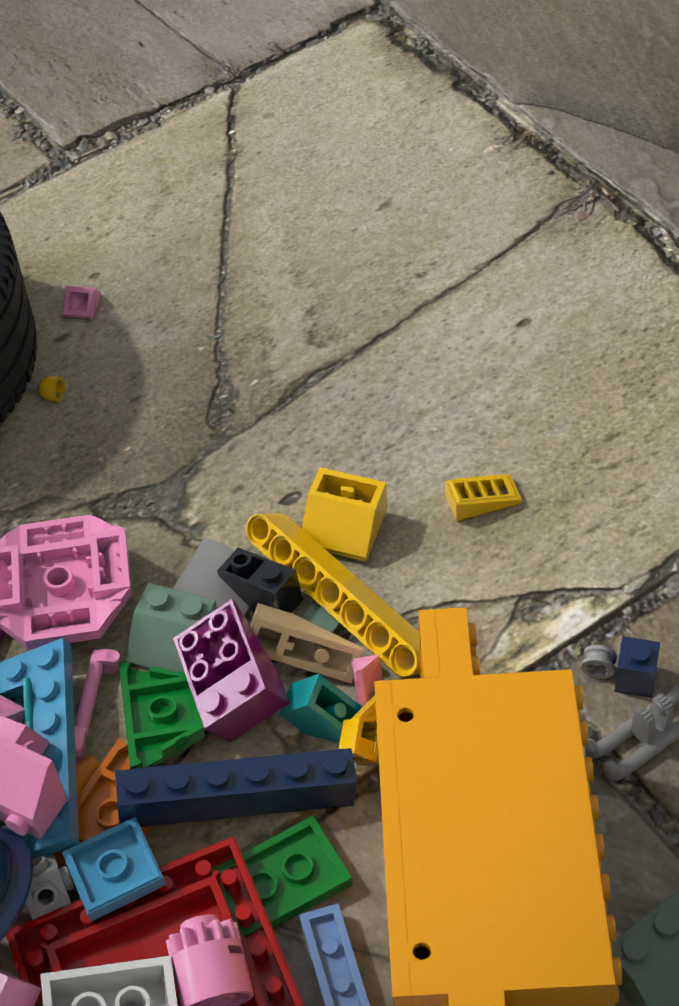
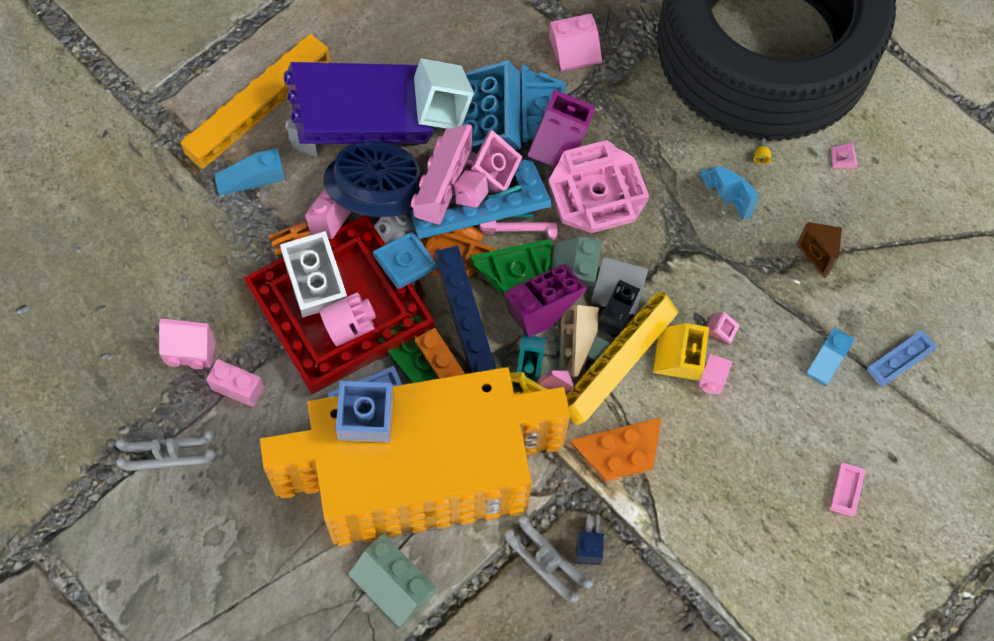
camera: 75 degrees right, 15 degrees up
yellow slope [445,474,522,522] -> none
none -> medium blue brick [336,381,393,442]
none -> orange plate [415,328,465,379]
none -> orange wing [571,418,661,482]
none -> bright pink brick [698,354,733,394]
none -> dark azure slope [699,166,759,220]
none -> bright pink slope [707,312,740,344]
none -> reddish brown slope [796,222,842,279]
none -> slope [806,327,855,386]
none -> bright pink tile [829,462,866,517]
none -> medium blue plate [867,330,937,388]

